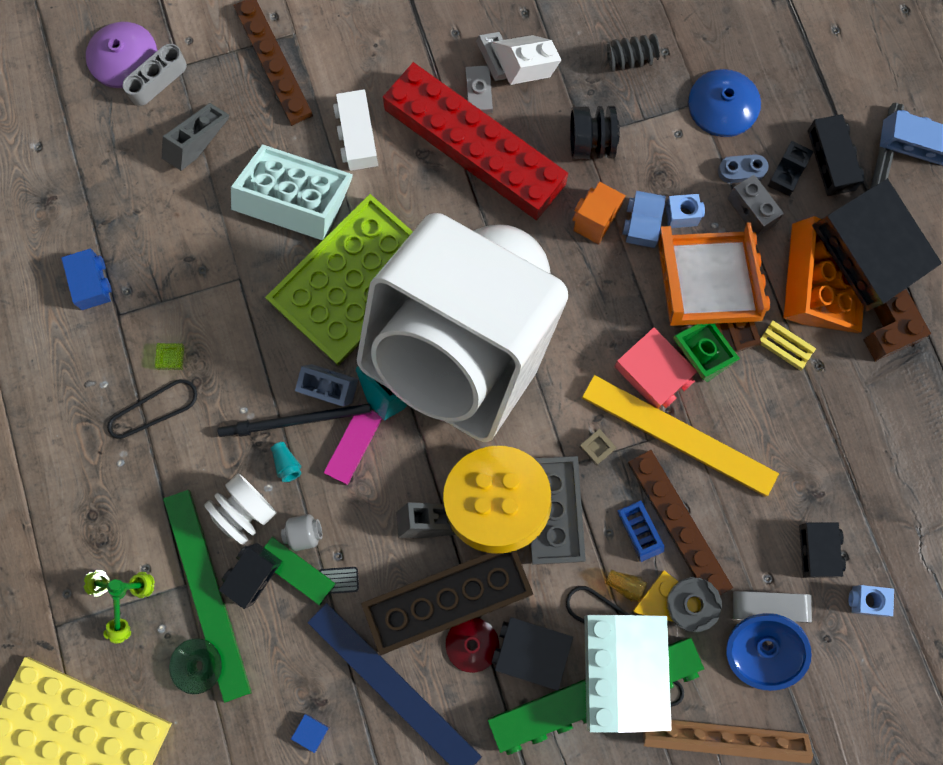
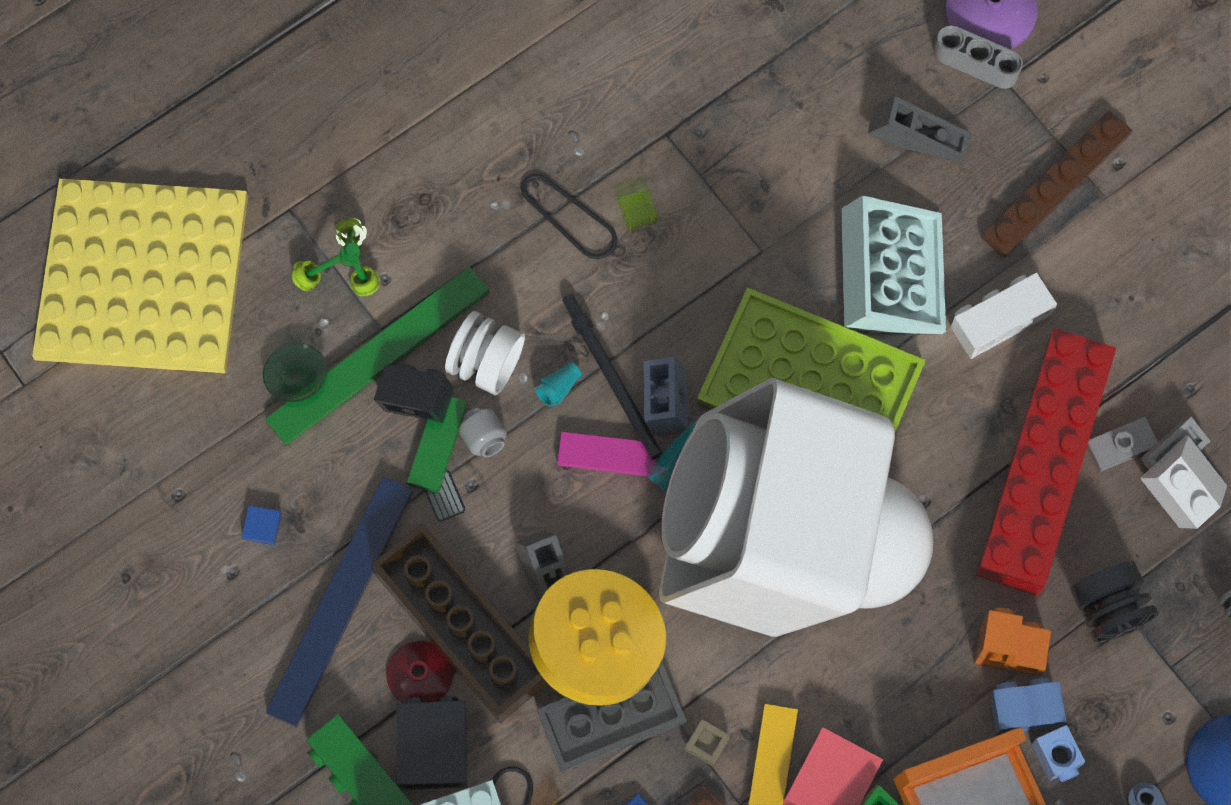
camera: 70 degrees right, 5 degrees down
blue brick [61,248,112,310] -> none

